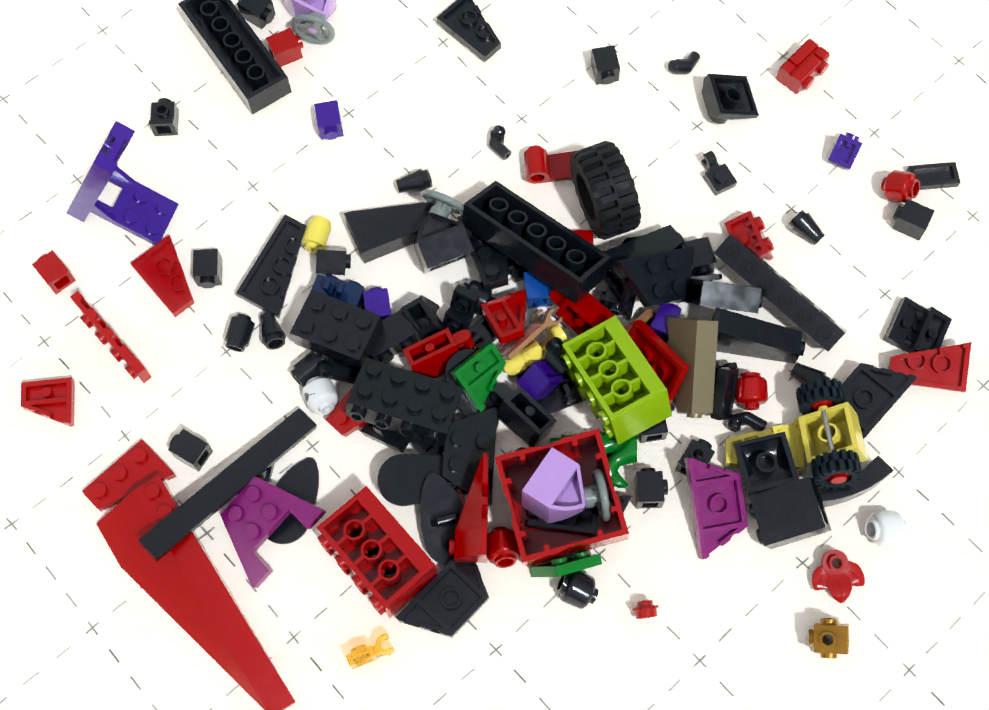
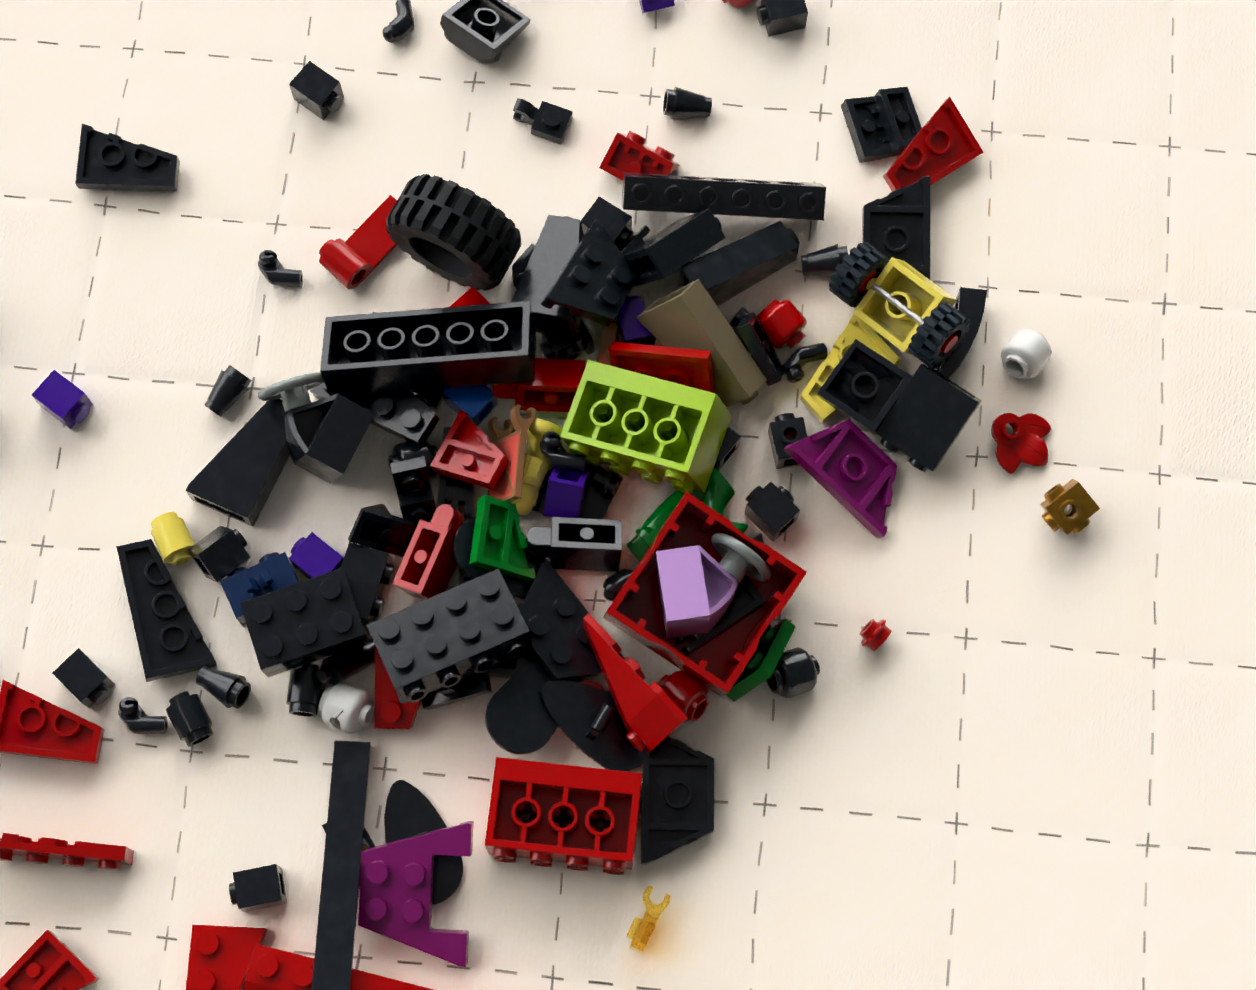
camera: 45 degrees left, 5 degrees up
none -> black arm [118,697,168,734]

